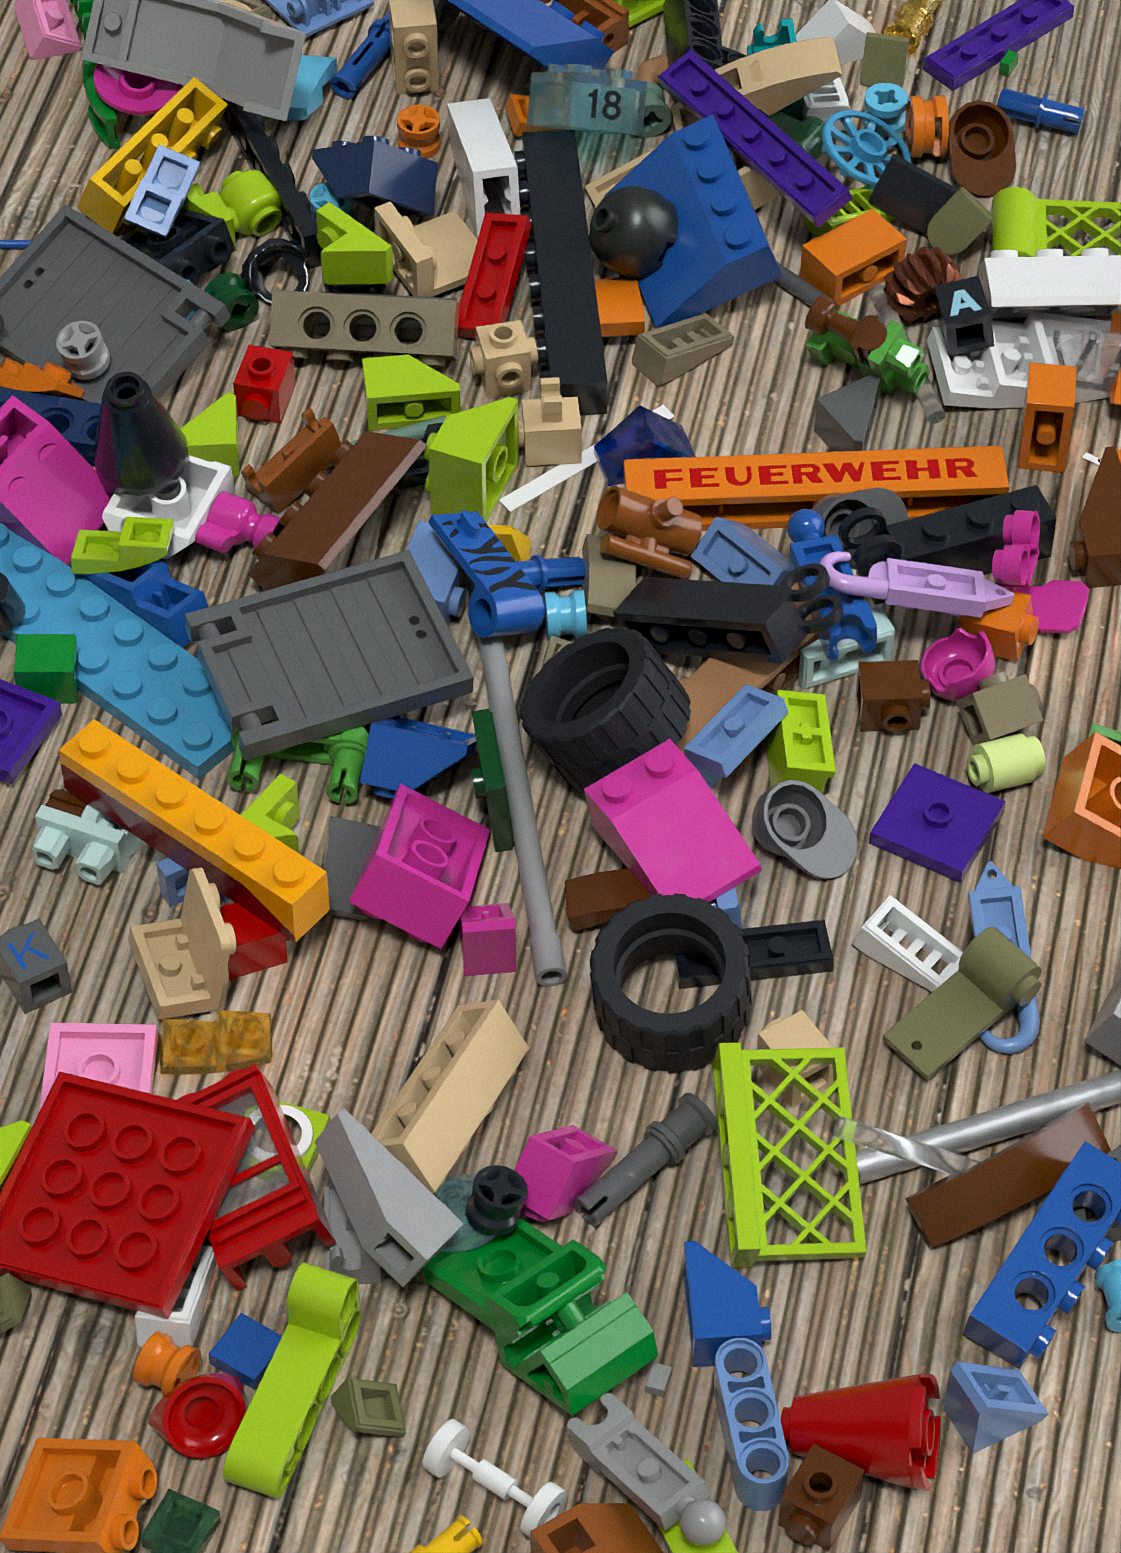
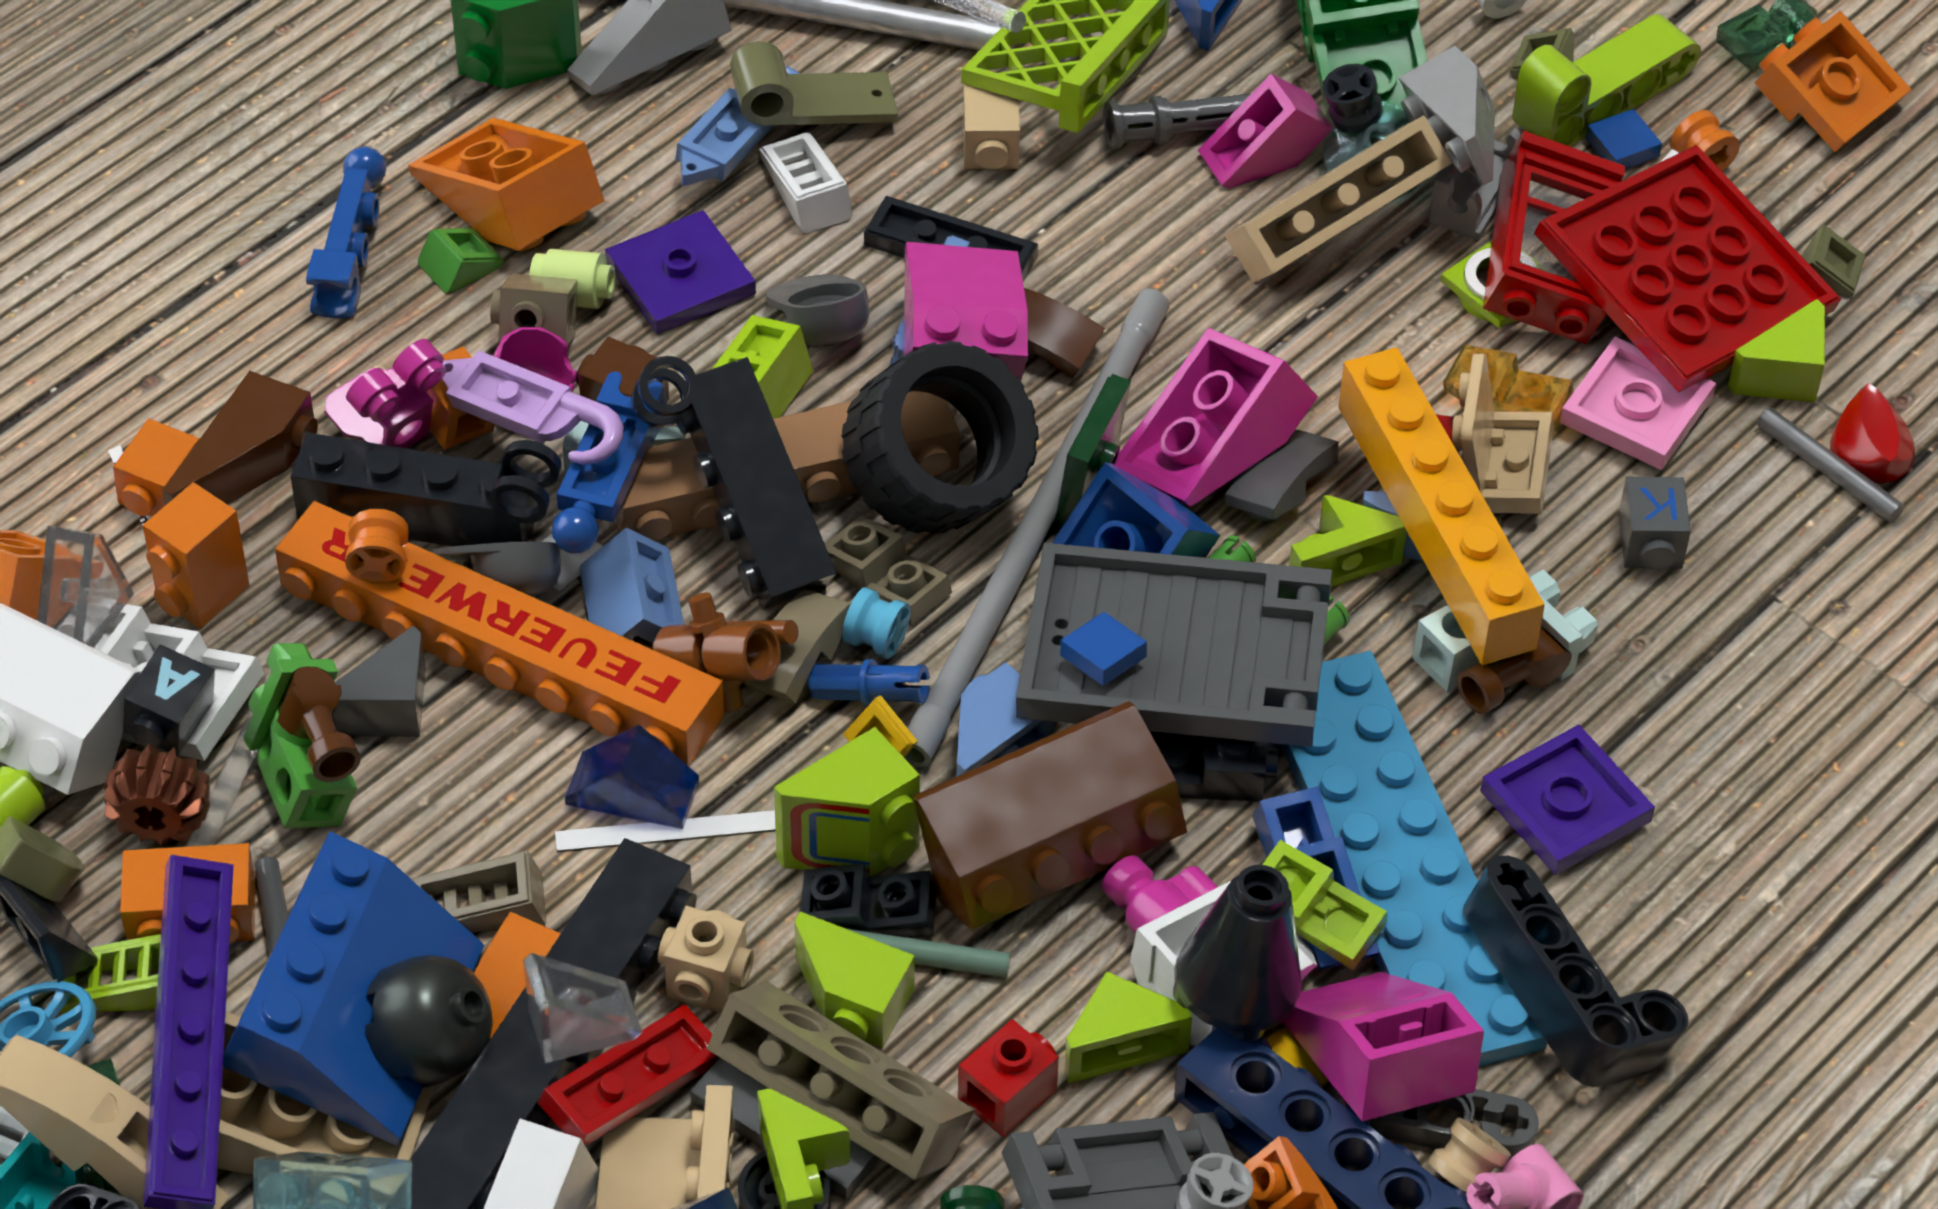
camera: 150 degrees left, 0 degrees up
green panel [13,634,78,704] -> none
red piece [148,1373,246,1459] -> none
dark orange hinge [241,407,342,515] -> none
blue door [428,510,546,638] -> none
dark pink slope [458,903,516,976] -> none
tan brick [518,377,582,466] -> none
black tyre [589,893,752,1073] -> none
medium blue panel [683,684,788,789] -> none
none -> orange wheel [345,509,409,583]
none -> clear slope [523,953,642,1063]
none -> blue tile [1060,612,1147,686]

